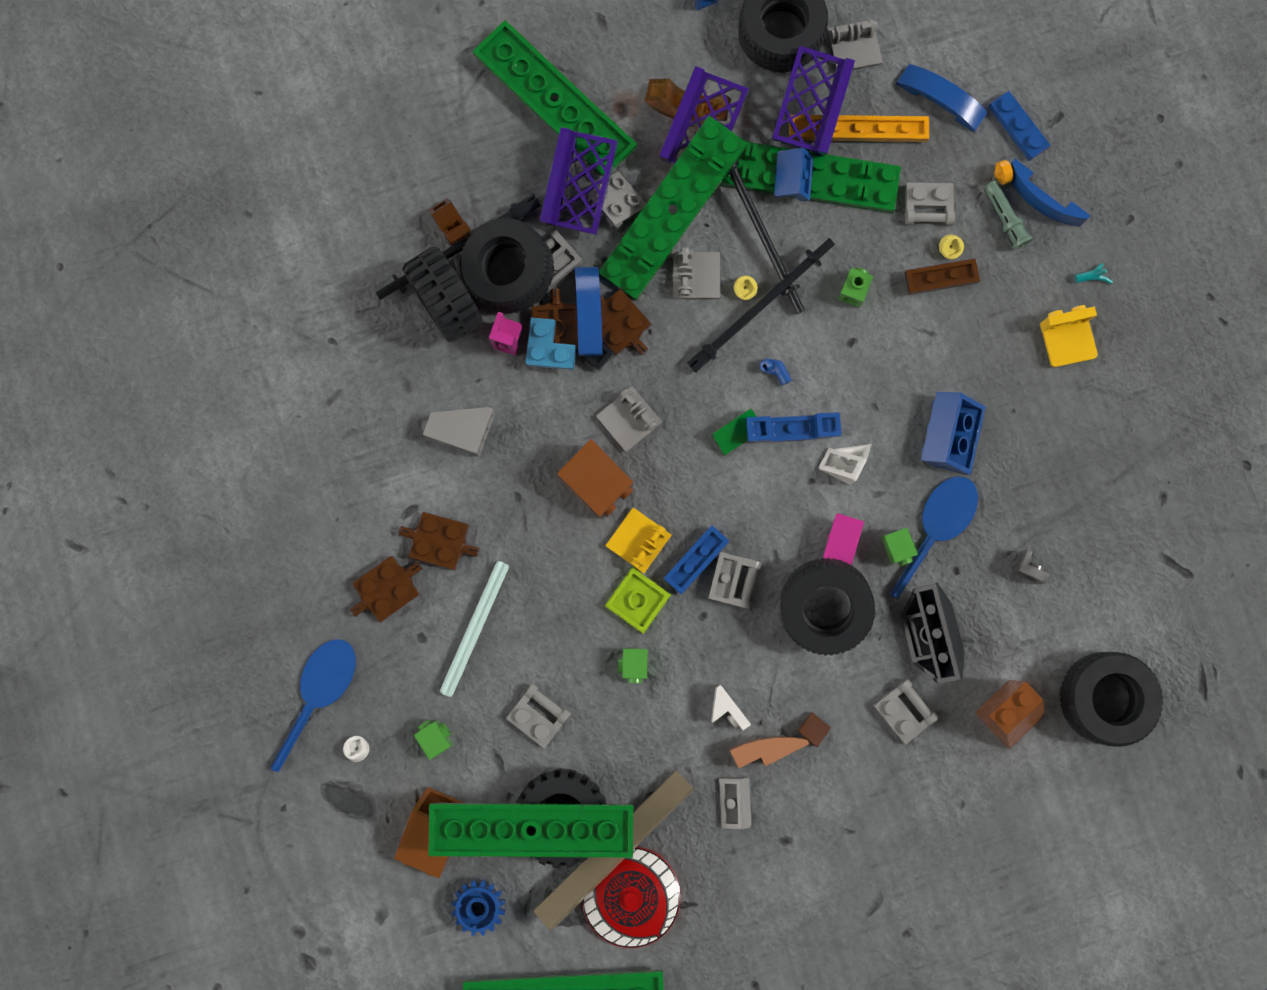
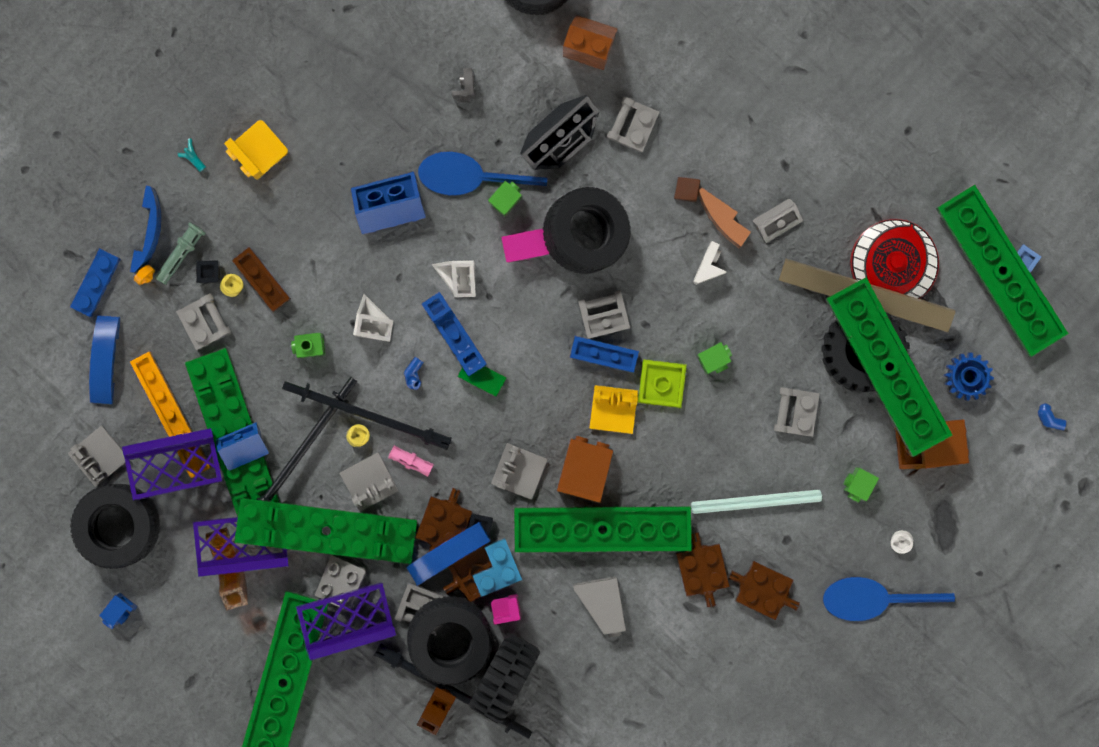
camera: 120 degrees left, 5 degrees up
none -> black plate [196,260,220,283]
none -> white slope [353,294,393,342]
none -> bright pink pin [388,445,434,477]
none -> green piece [514,506,691,552]
none -> blue arm [1038,404,1066,431]

